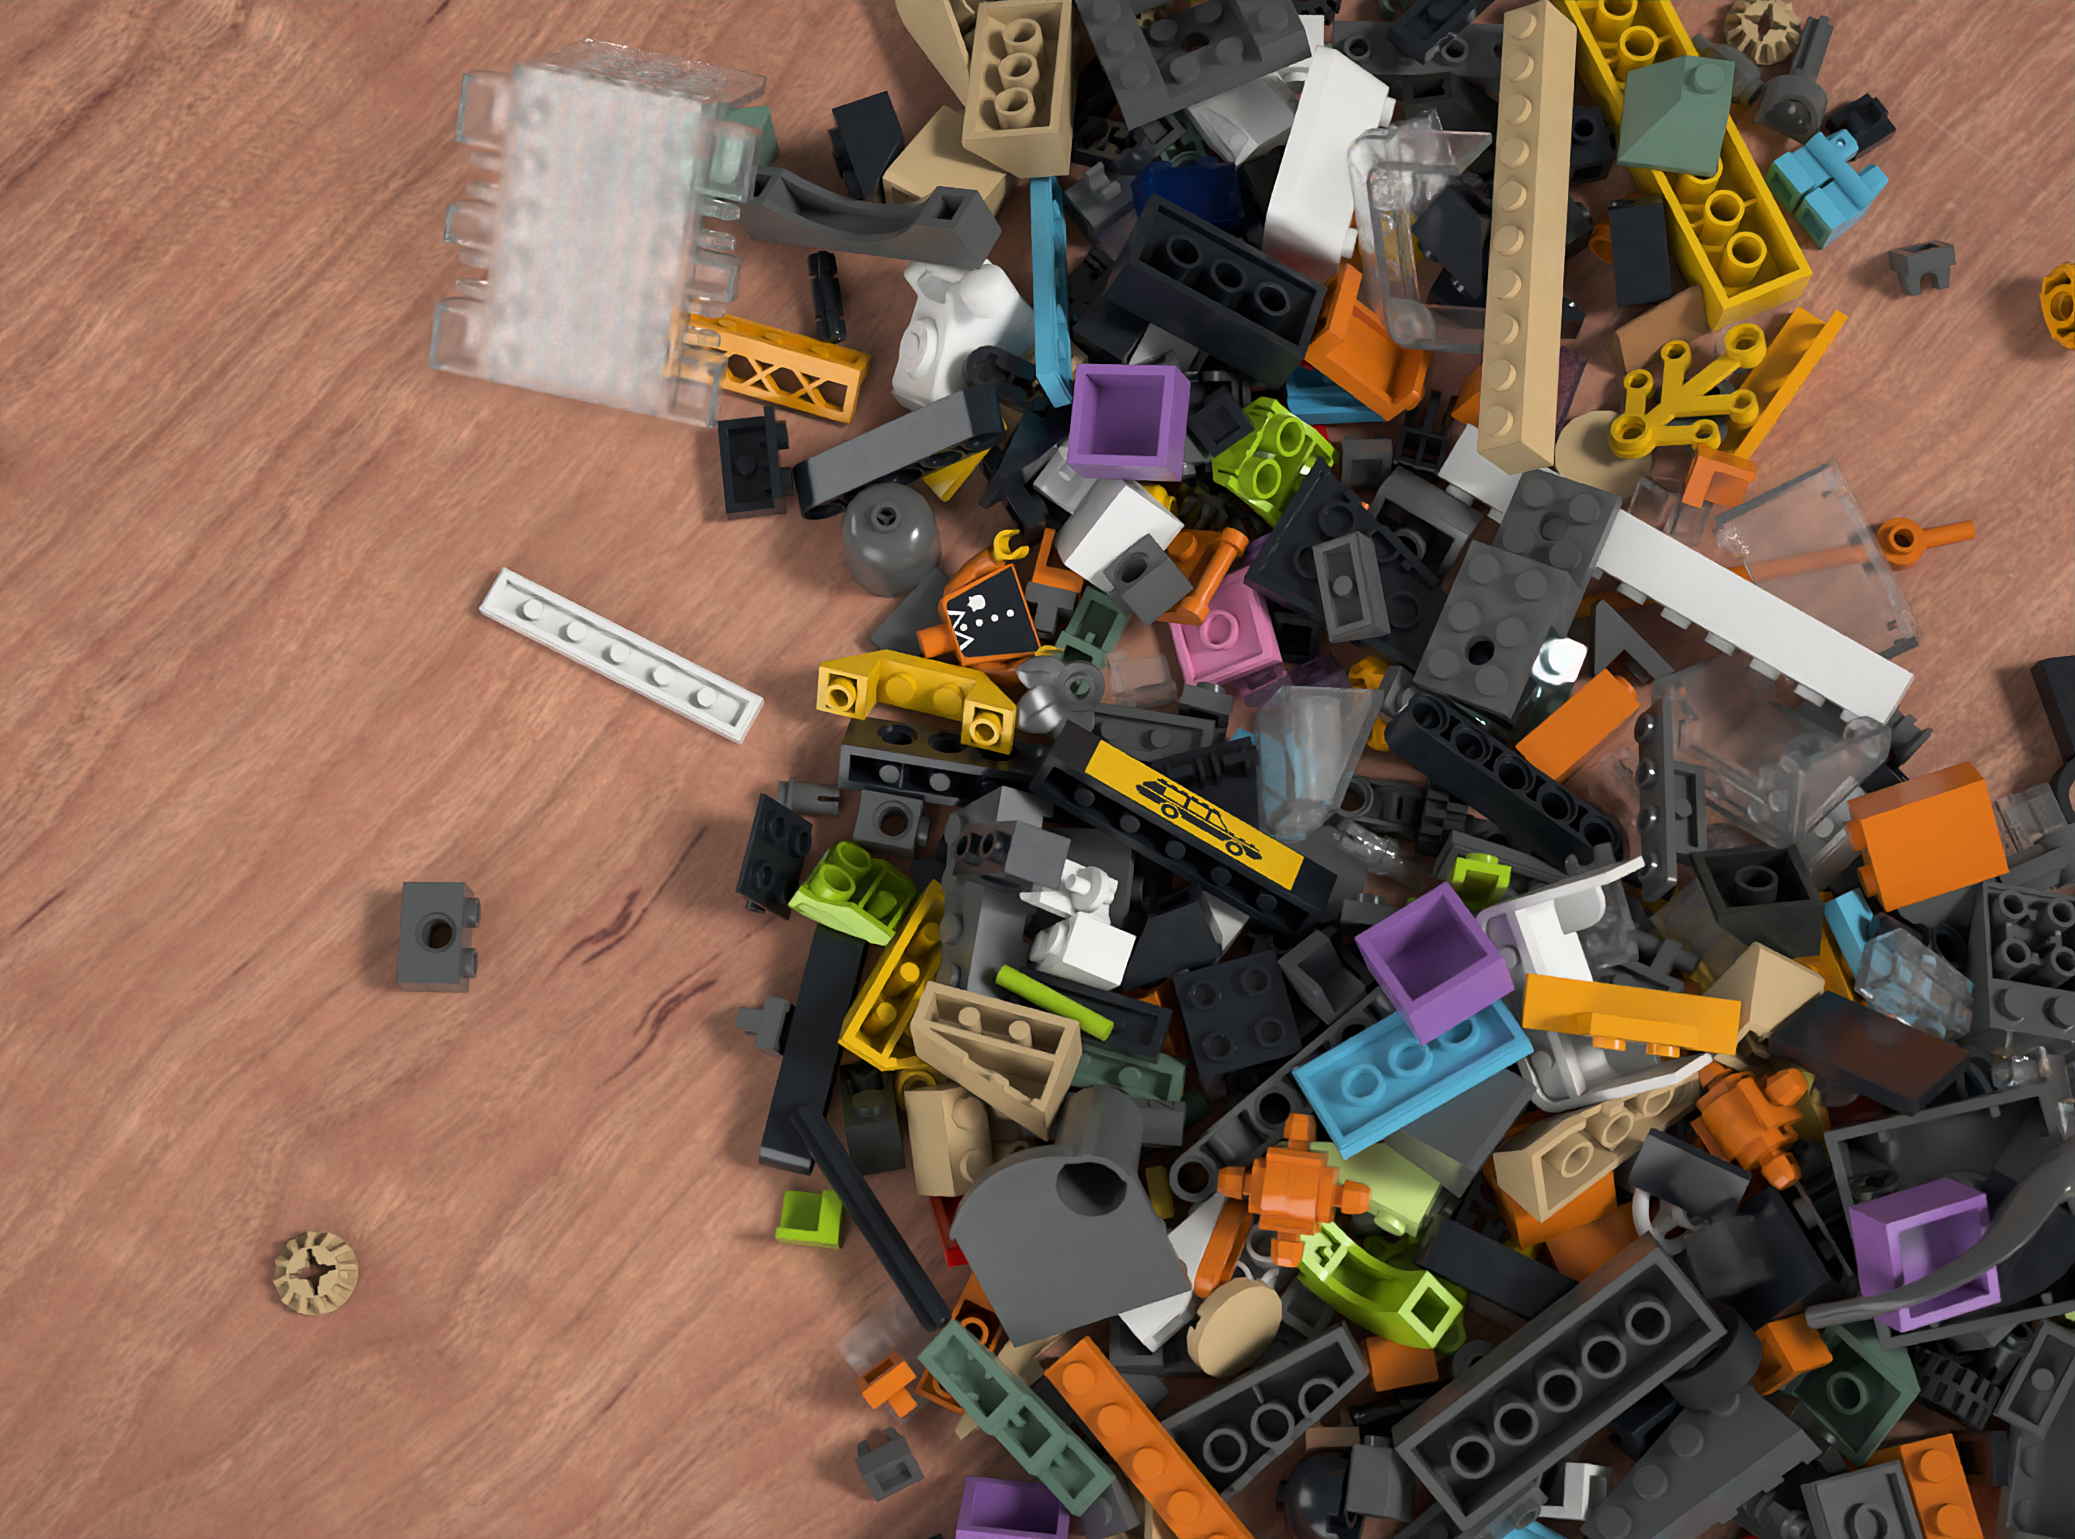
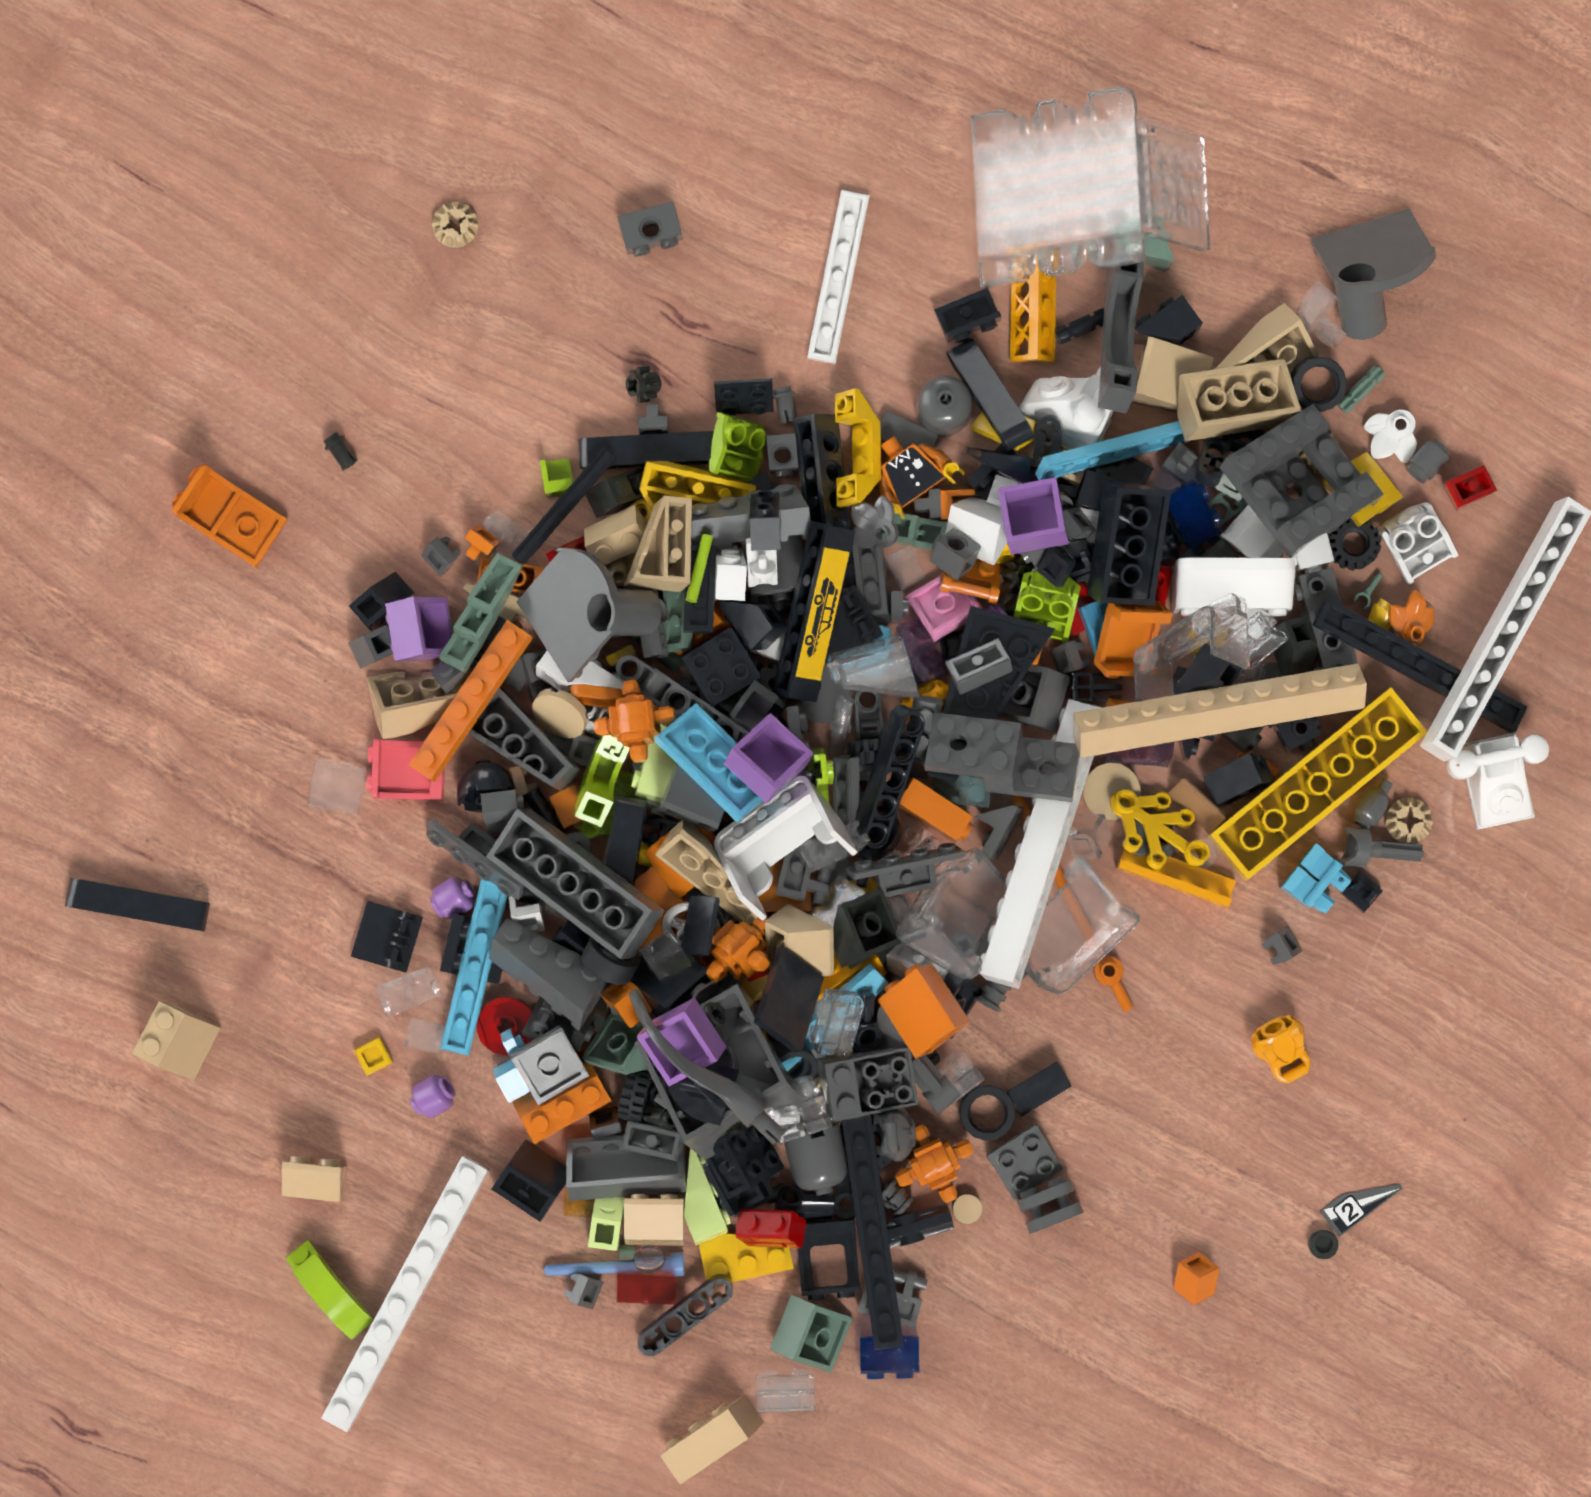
camera: 70 degrees right, 10 degrees up
light orange bracket [1520,973,1741,1058] -> none
sand green slope [1616,55,1735,178] -> none
orange panel [1681,444,1757,509] -> none
none -> pearl dark grey gear [626,366,662,403]

